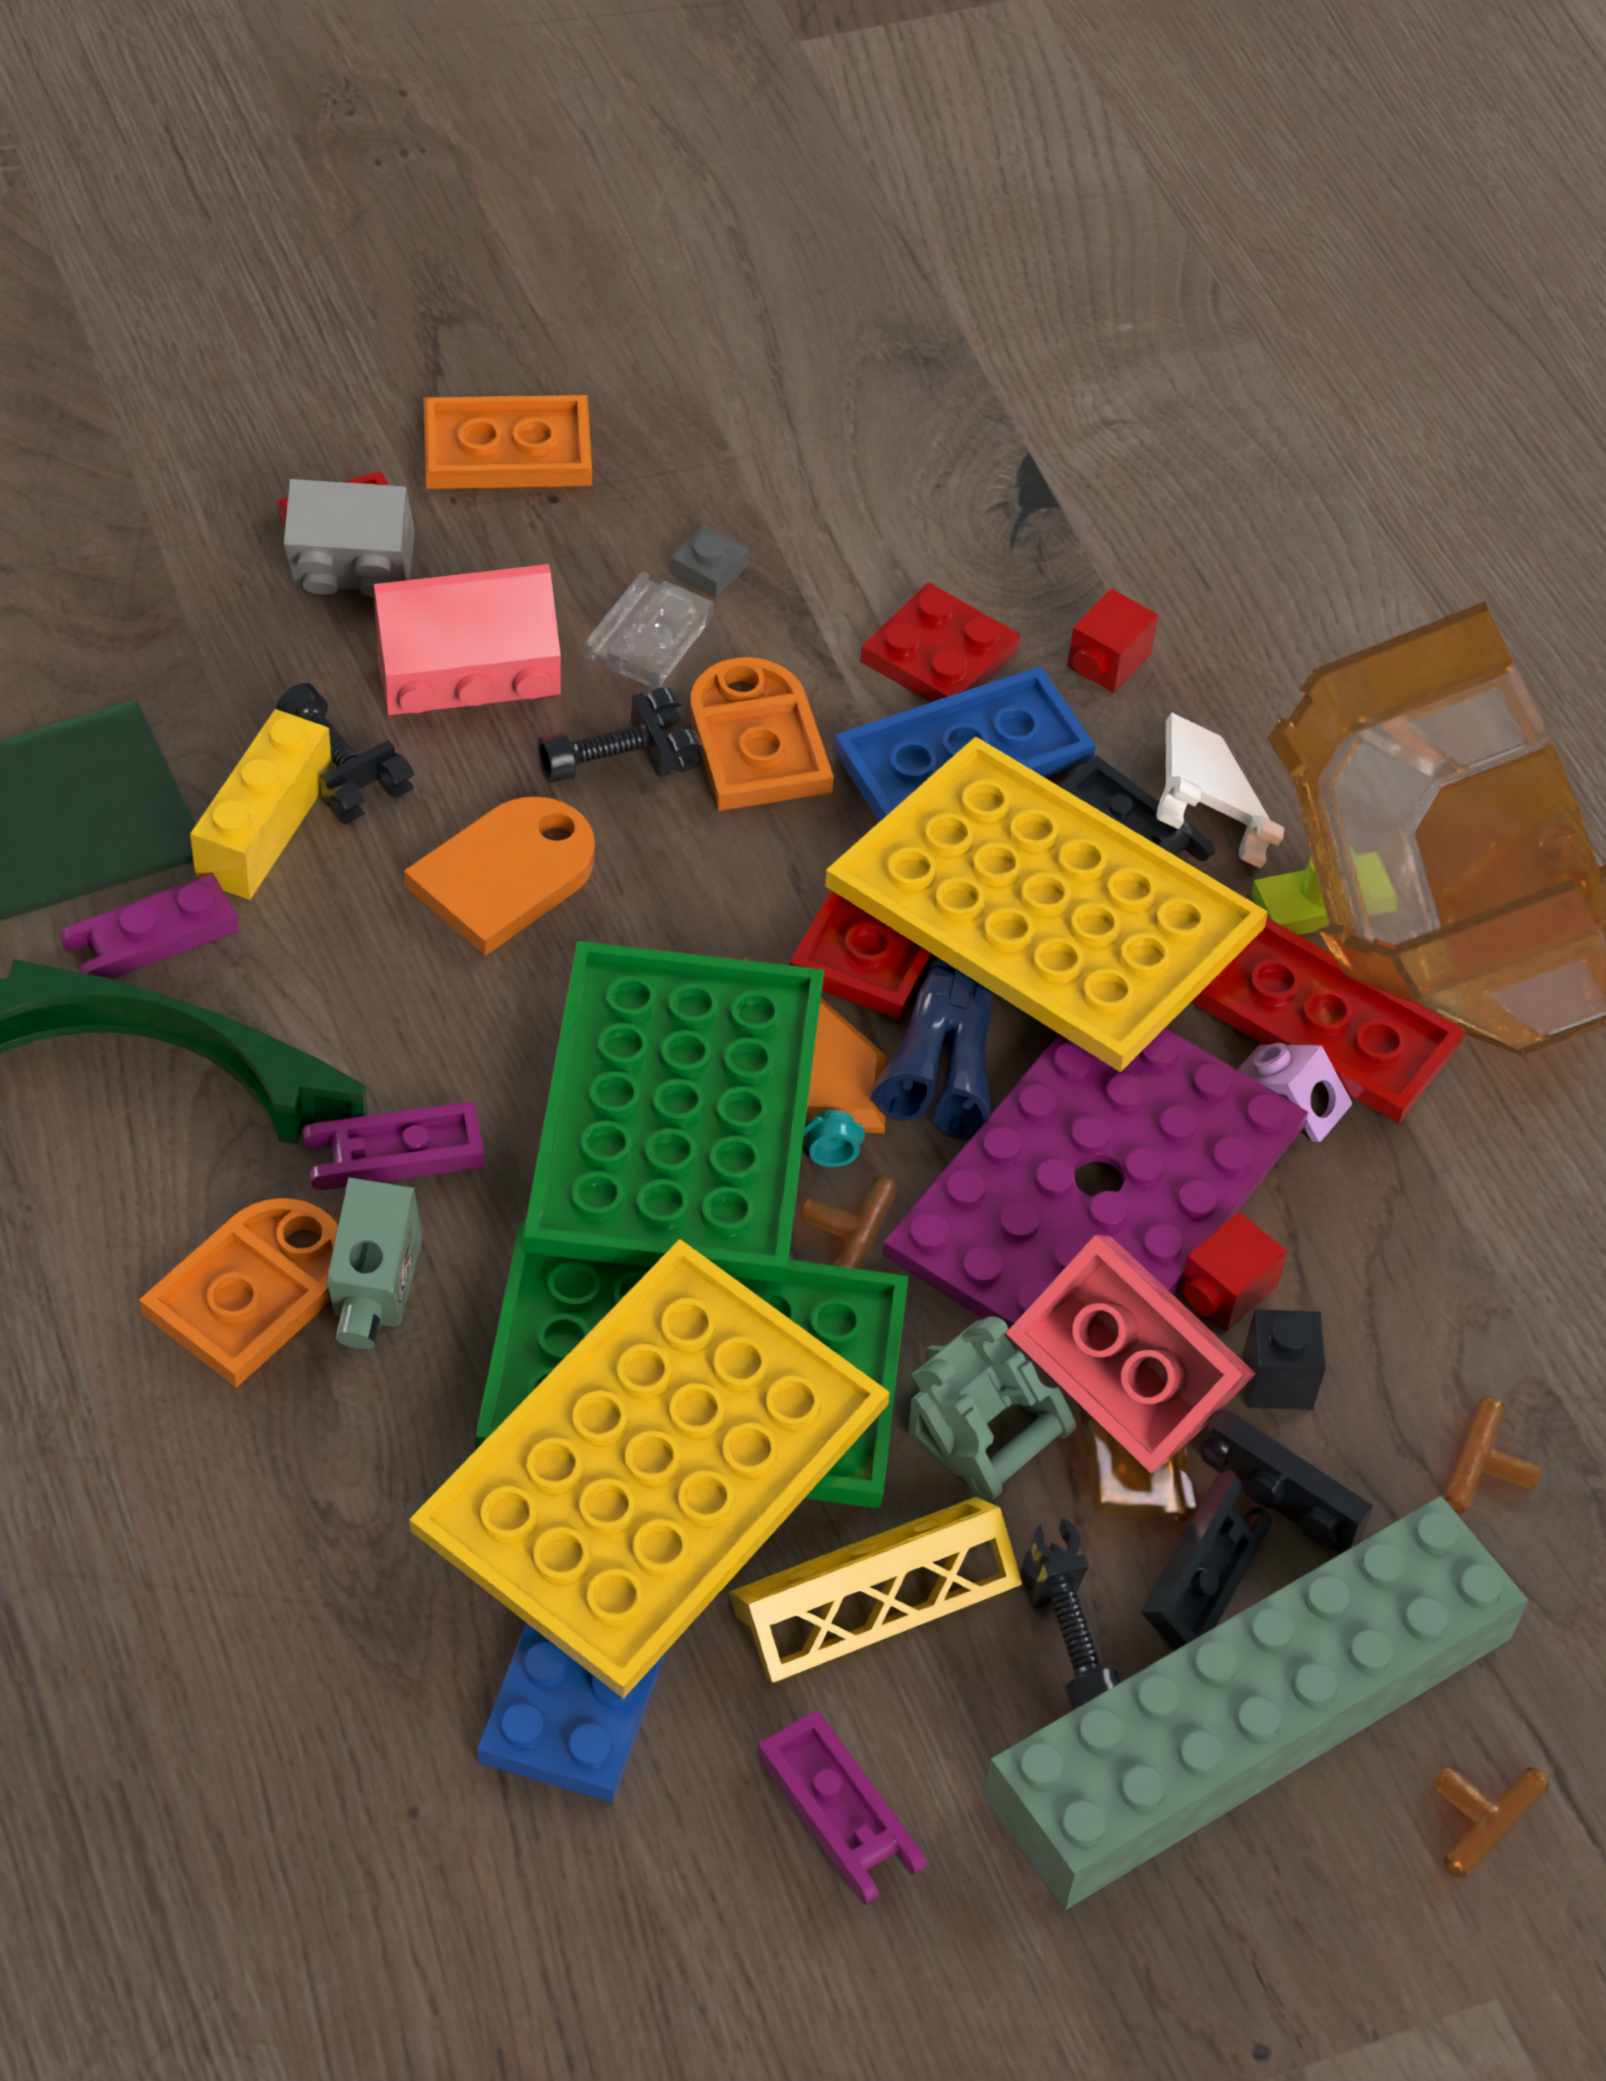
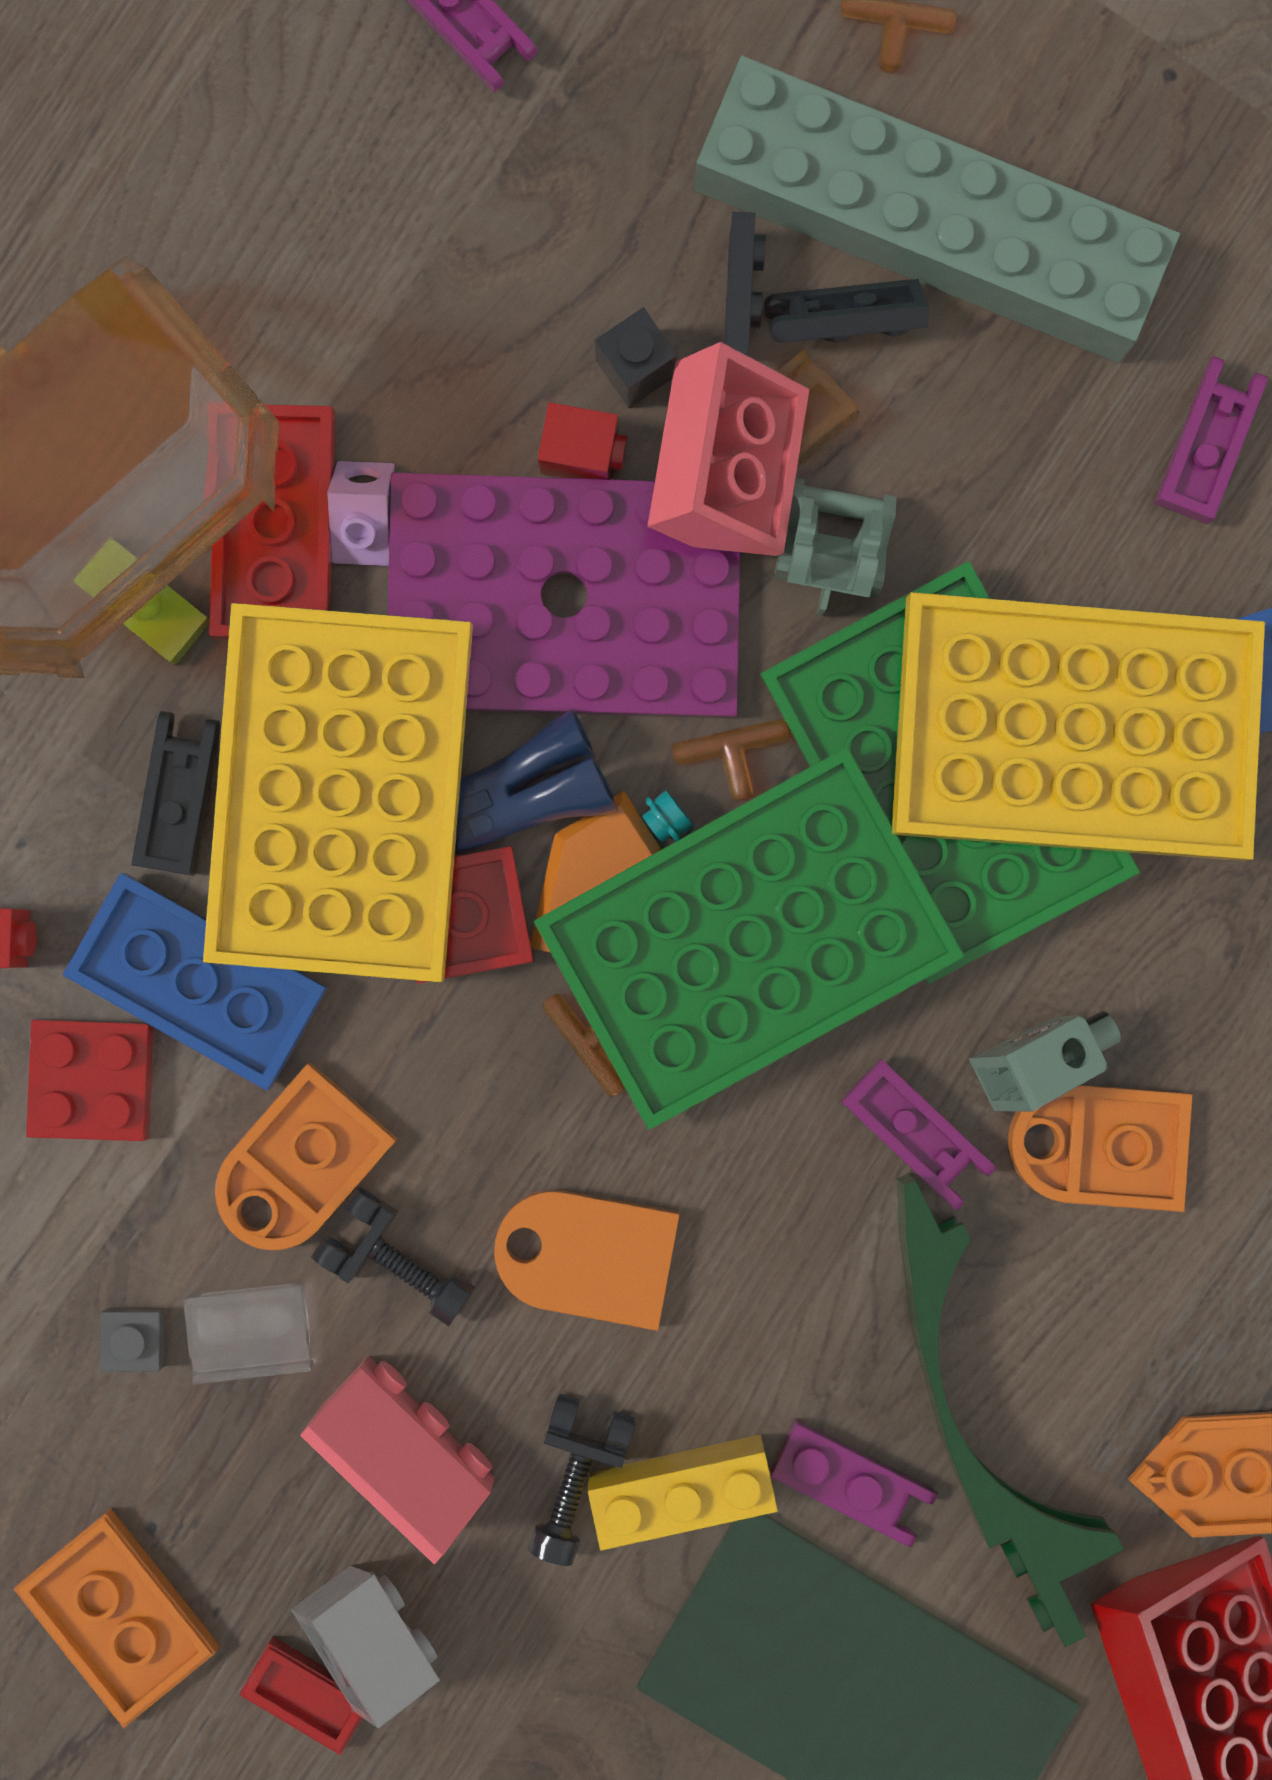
camera: 115 degrees left, 35 degrees up
yellow fence [728,1497,1023,1683] -> none
black bar [1021,1518,1121,1711] -> none
white flag [1157,713,1284,869] -> none
clear orange piece [1444,1396,1542,1514] -> none

